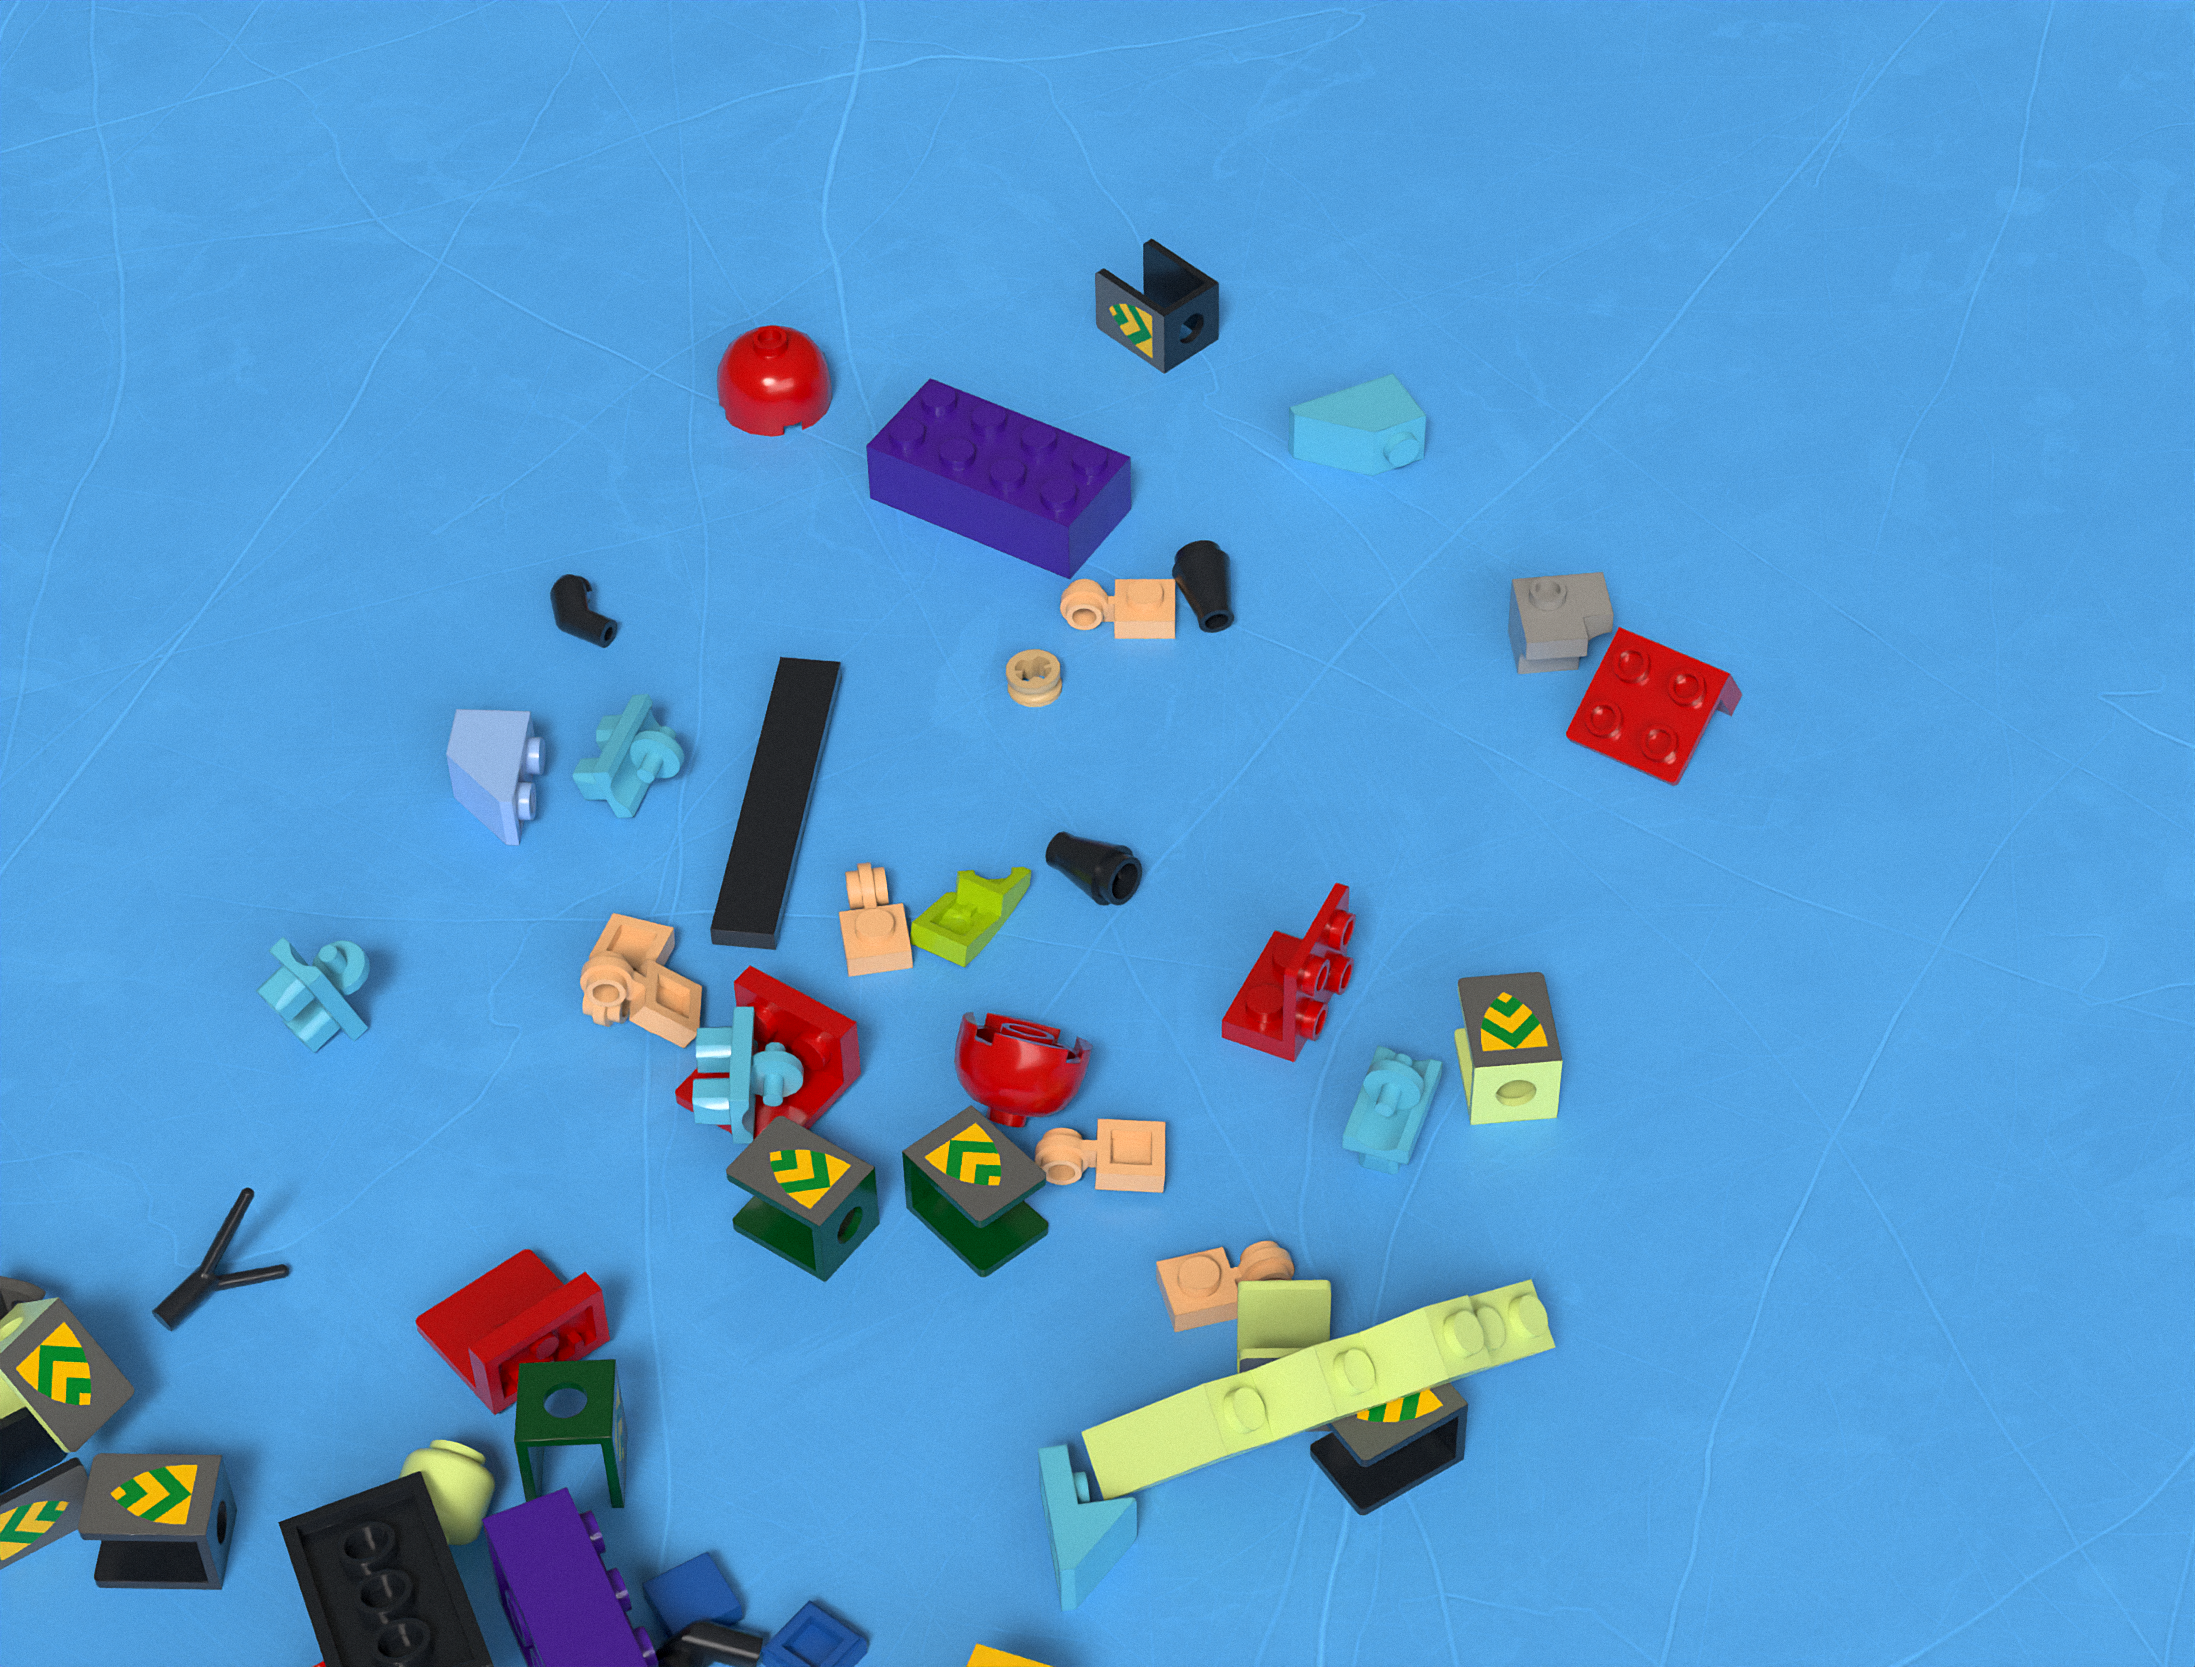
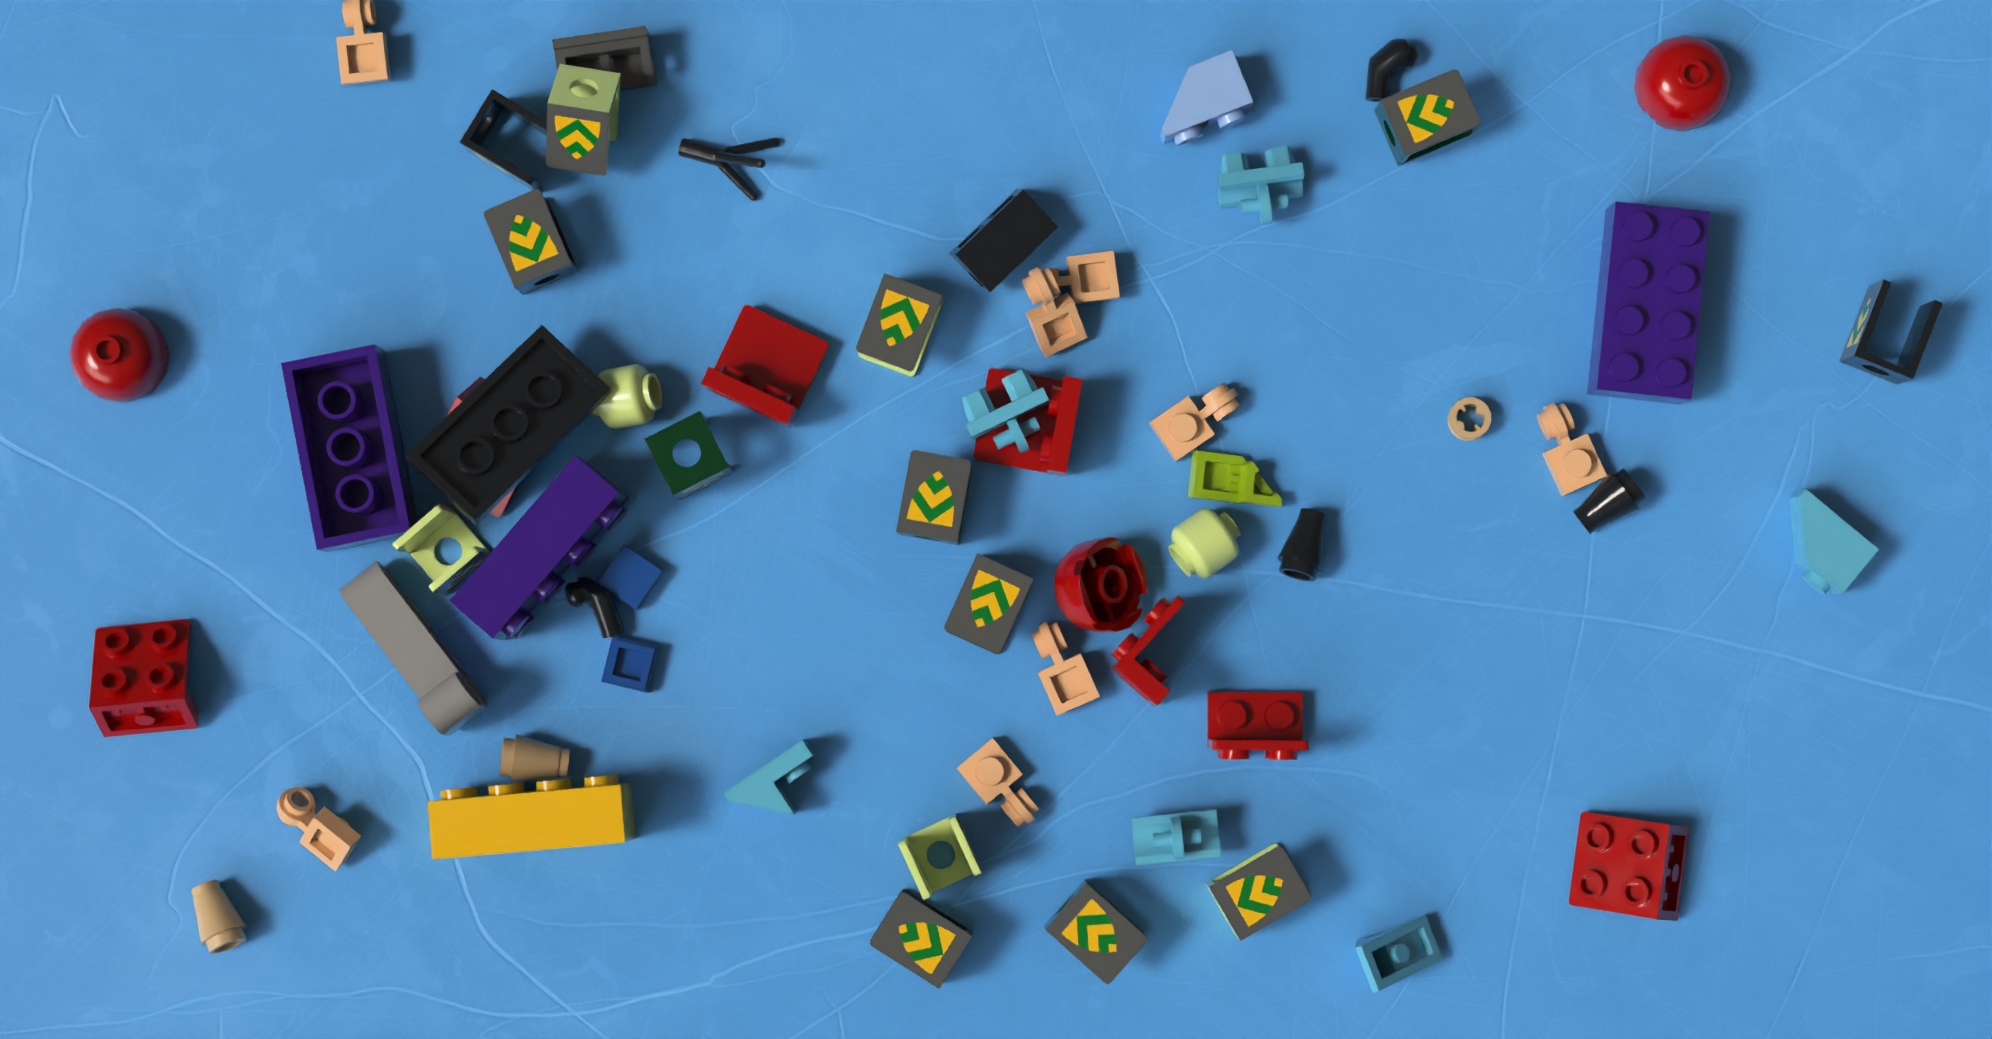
camera: 65 degrees right, 40 degrees up
medium azure hips [256,937,370,1053] -> none
black tile [710,657,842,950] -> none
yellowish green arch [1081,1279,1556,1501] -> none
light grey brick [1508,572,1614,674] -> none
none -> piece [856,273,943,377]
none -> black hinge [949,189,1058,292]
none -> dark grey piece [1044,880,1147,984]
none -> red bracket [1111,595,1185,706]
none -> yellowish green head [1168,508,1241,579]
none -> medium azure slope [1355,915,1443,993]
none -> piece [1374,69,1480,166]

